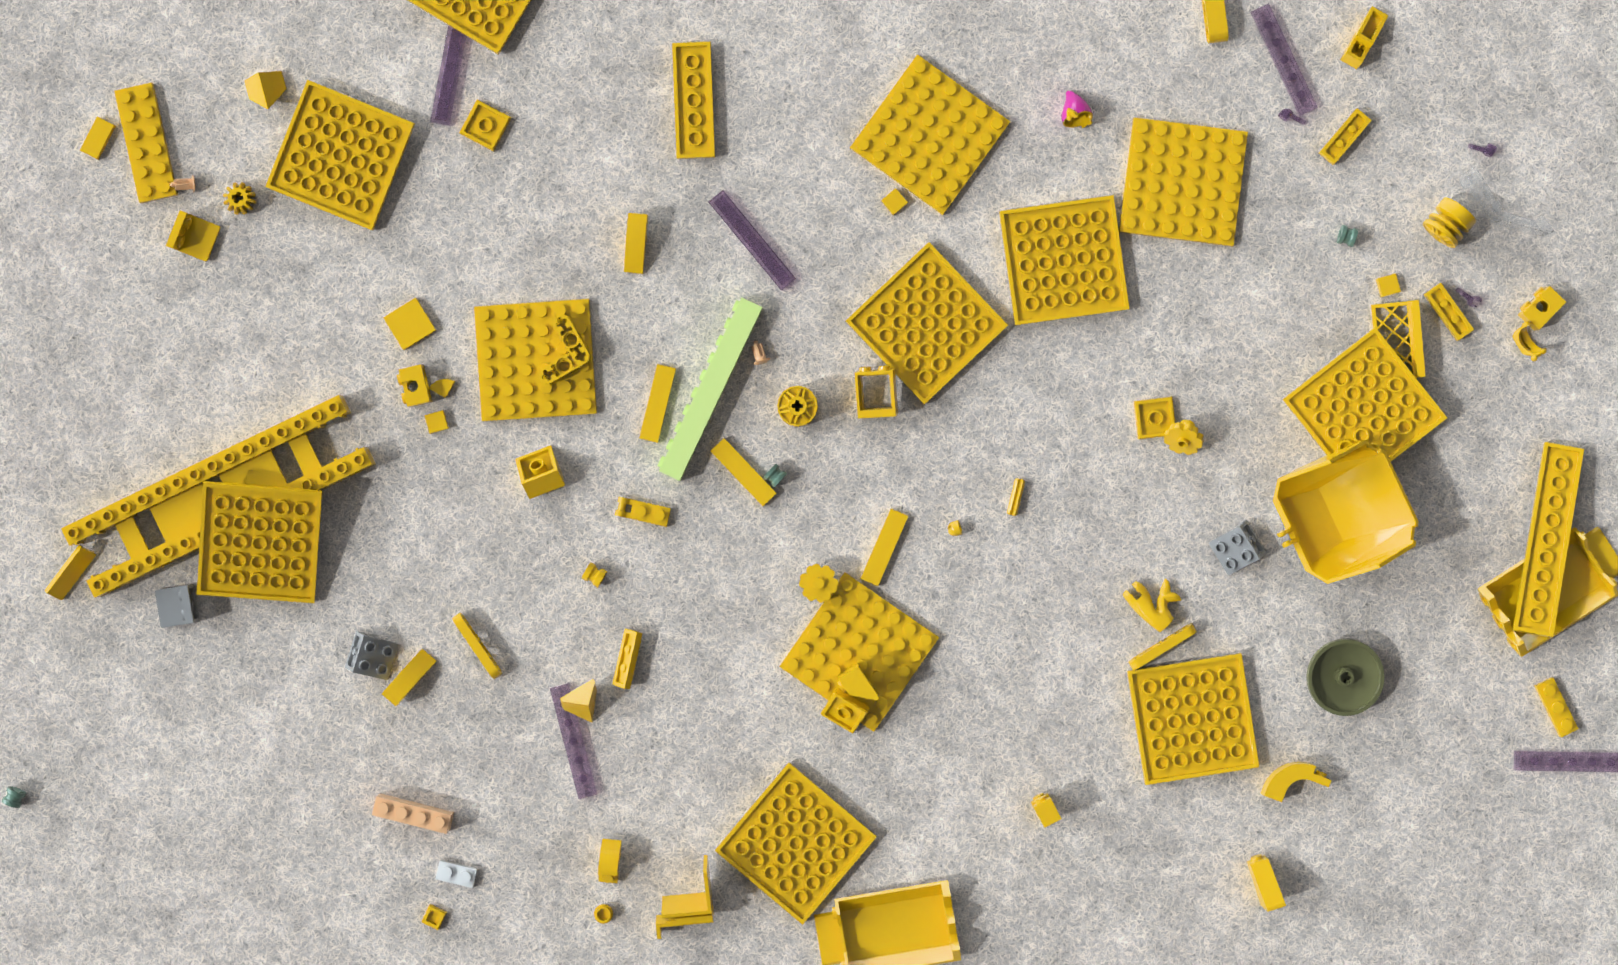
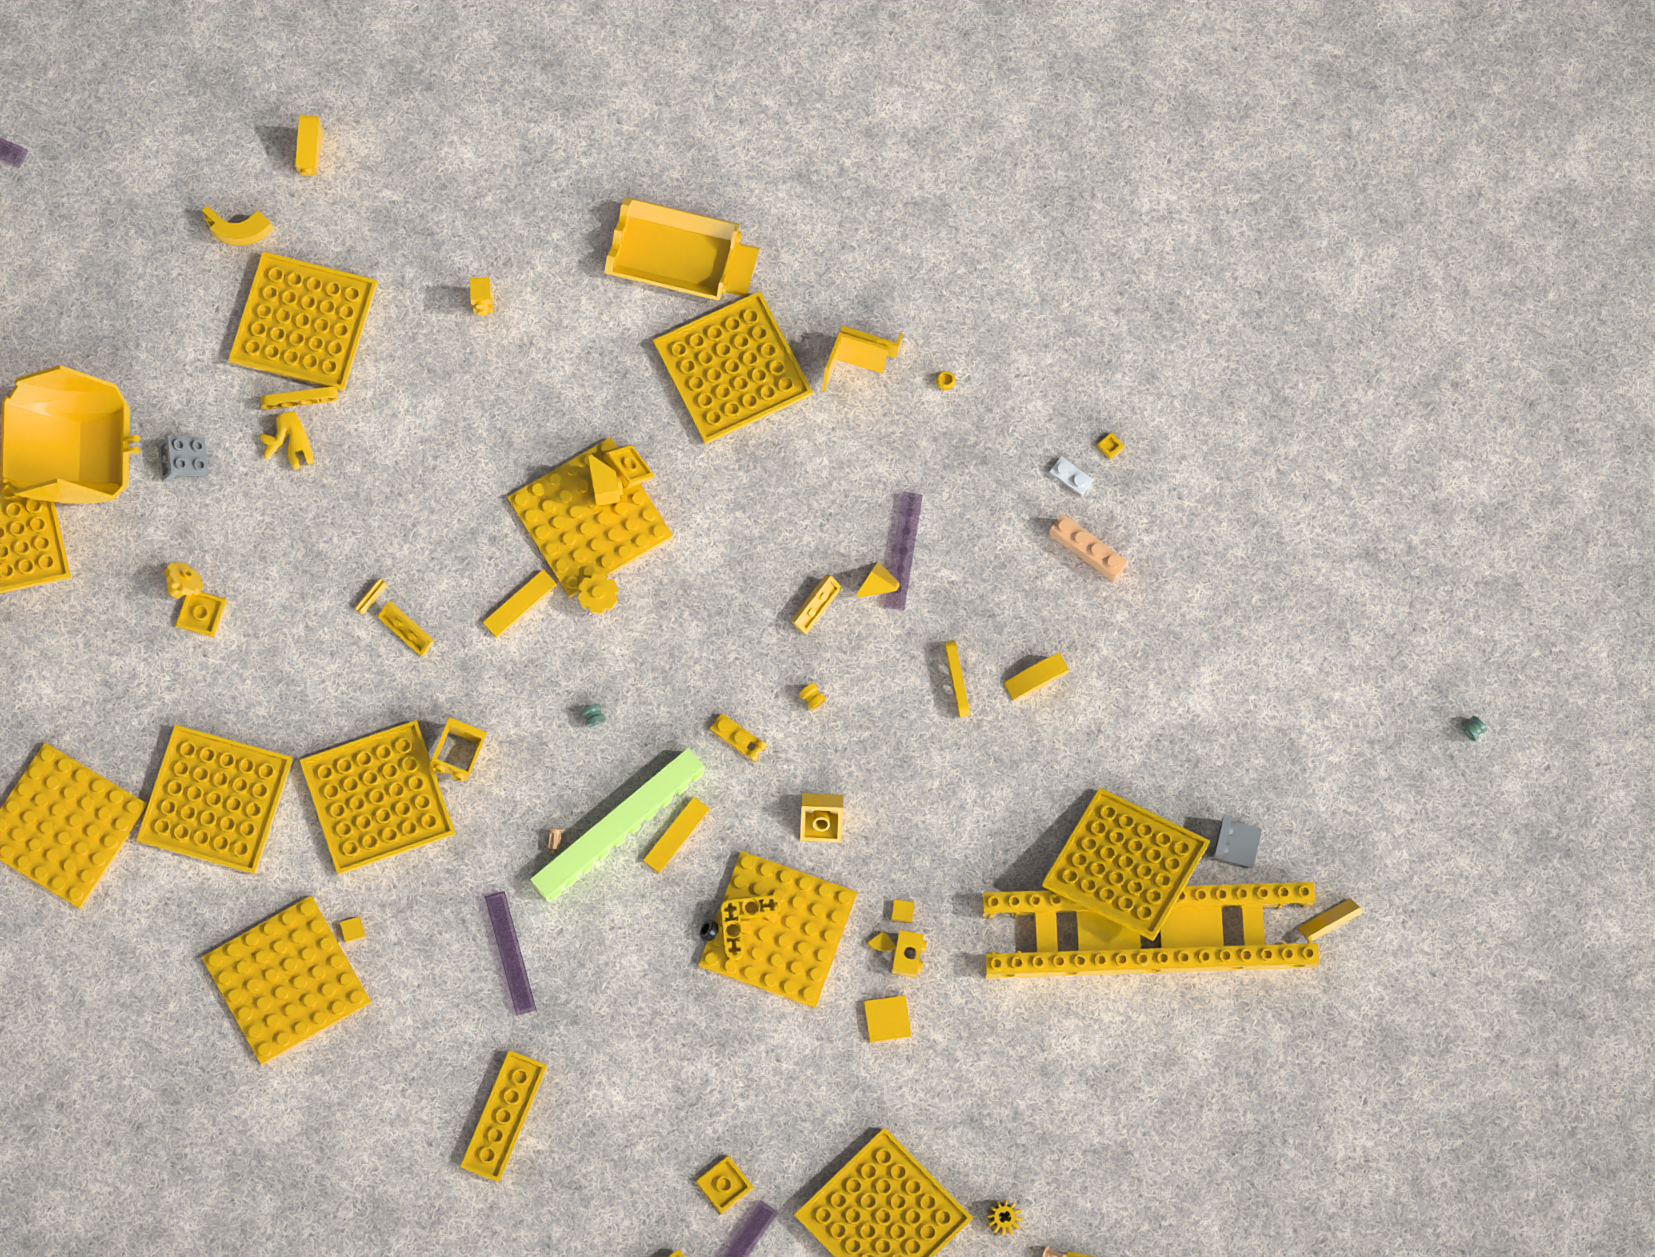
camera: 160 degrees left, 15 degrees down
yellow bracket [166,210,221,262] -> none
light grey bracket [345,631,398,680] -> none
yellow brick [598,839,622,884] -> none
yellow slope [624,213,649,274] -> none
yellow tile [710,438,777,506] -> none
yellow wheel [777,386,818,427] -> none
yellow hinge [947,520,963,536] -> none
hat [1061,91,1093,128] -> none
olive dish [1306,639,1385,716] -> none
none -> yellow plate [378,601,435,657]
none -> black tile [700,920,719,942]

